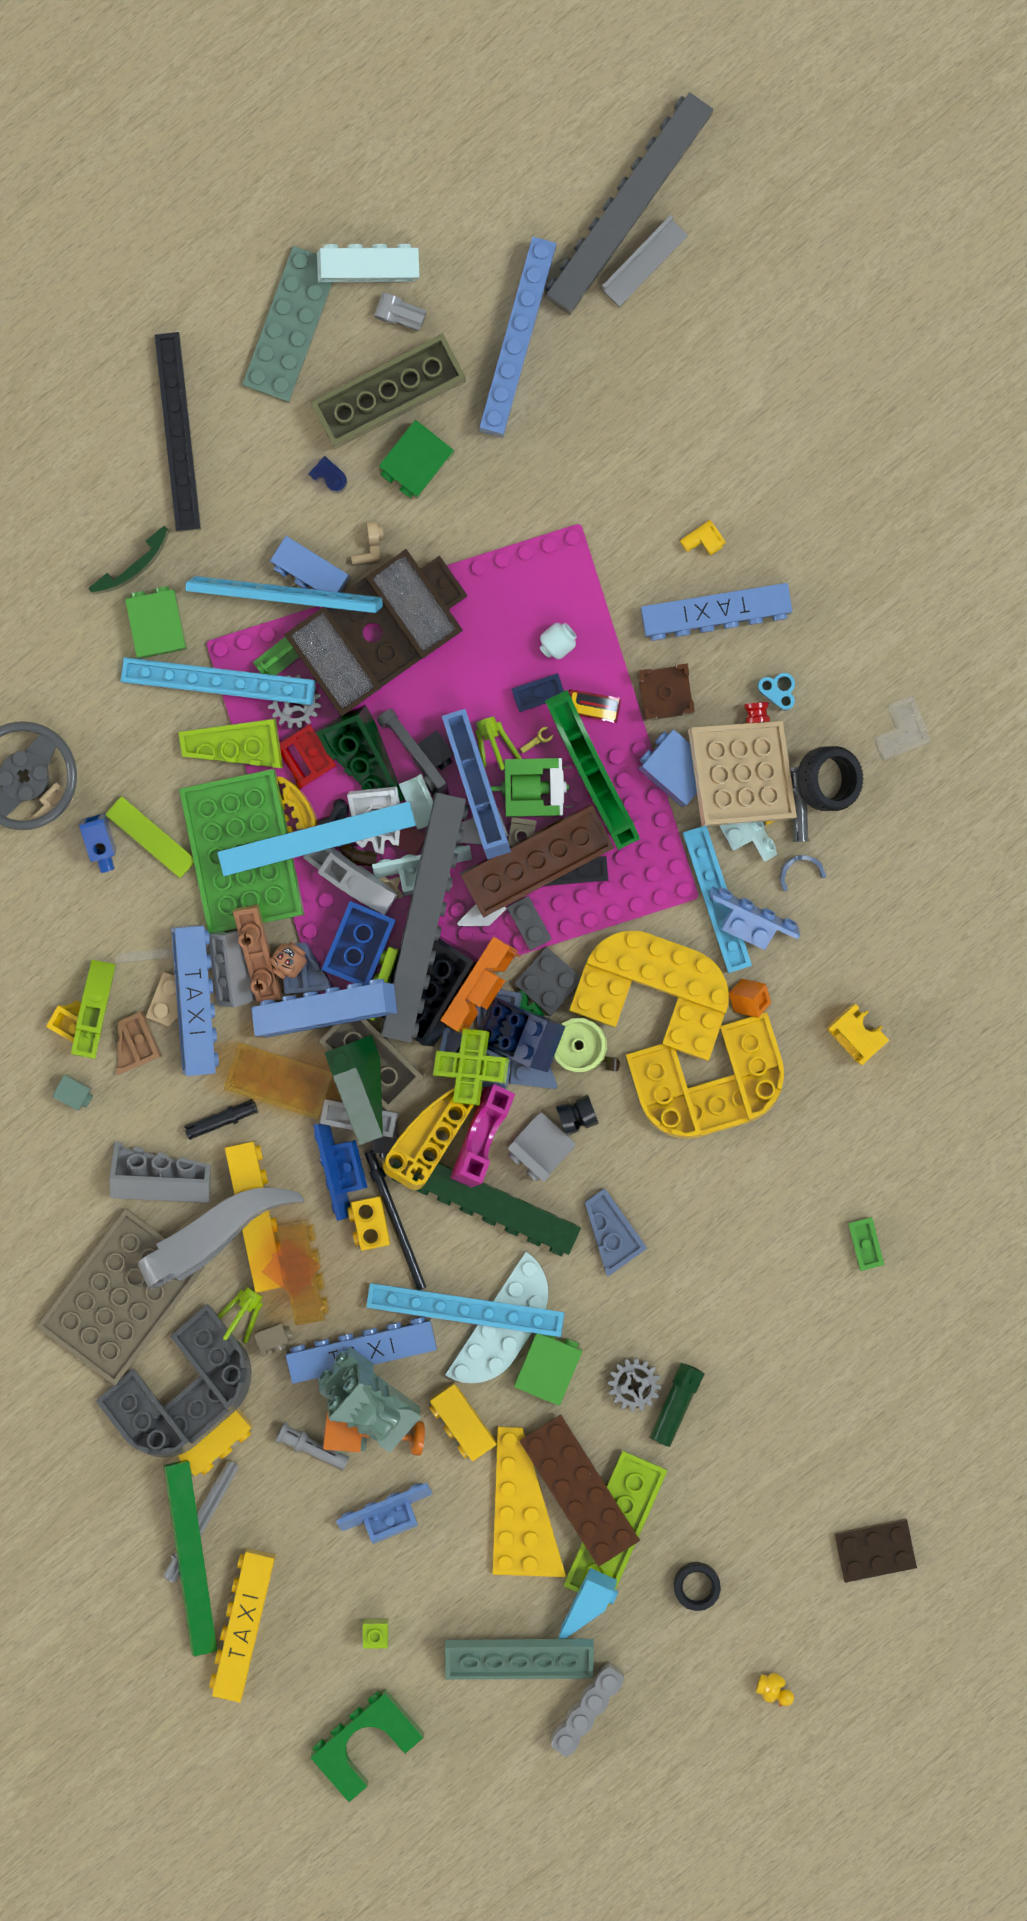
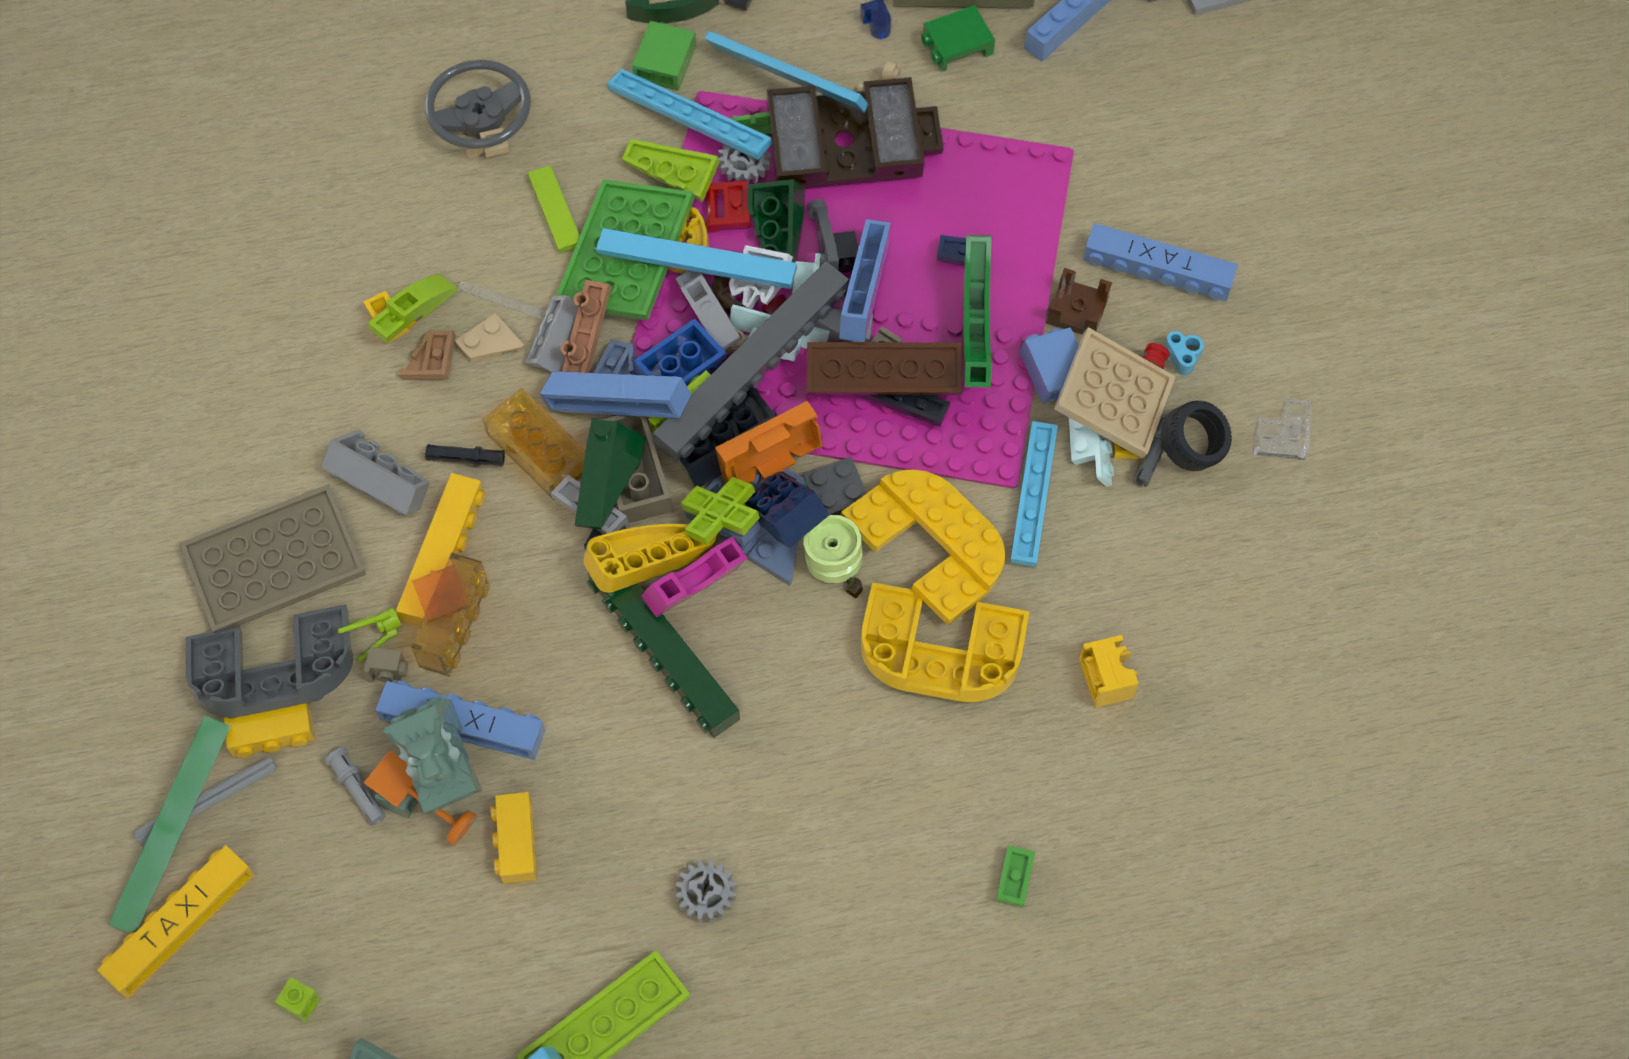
camera: 30 degrees right, 25 degrees down
sand green brick [52,1074,93,1111] -> none
blue torso [79,813,116,873] -> none
light grey animal [138,1188,305,1289] -> none
medium blue brick [171,924,219,1076] -> none
medium blue brick [270,536,351,593] -> none
nougat head [270,941,307,979] -> none
blue bracket [313,1123,368,1221] -> none
medium blue bracket [336,1483,433,1544] -> none
yellow brick [348,1195,391,1251] -> none
black bar [364,1150,427,1290] -> none
medium azure plate [366,1283,565,1337] -> none
light aqua plate [445,1251,548,1383] -> none
white tile [457,905,507,926] -> none
lime plant [475,717,522,770] -> none
bright green piece [491,758,573,817] -> none
yellow wing [493,1426,566,1577] -> none
dark grey plate [507,896,552,951] -> none
light grey bracket [507,1113,575,1182] -> none
bright green brick [514,1333,583,1406] -> none
reddish brown plate [519,1414,640,1567] -> none
light yellow hand [520,727,553,753] -> none
light aqua head [540,623,577,659] -> none
black wheel [556,1094,599,1136] -> none
slope [569,689,621,723] -> none
sand blue wing [585,1188,648,1277] -> none
dark green piece [649,1362,705,1447] -> none
yellow piece [679,520,726,556] -> none
medium blue bracket [710,886,800,950] -> none
orange panel [729,979,771,1018] -> none
sand blue helmet [779,855,826,892] -> none

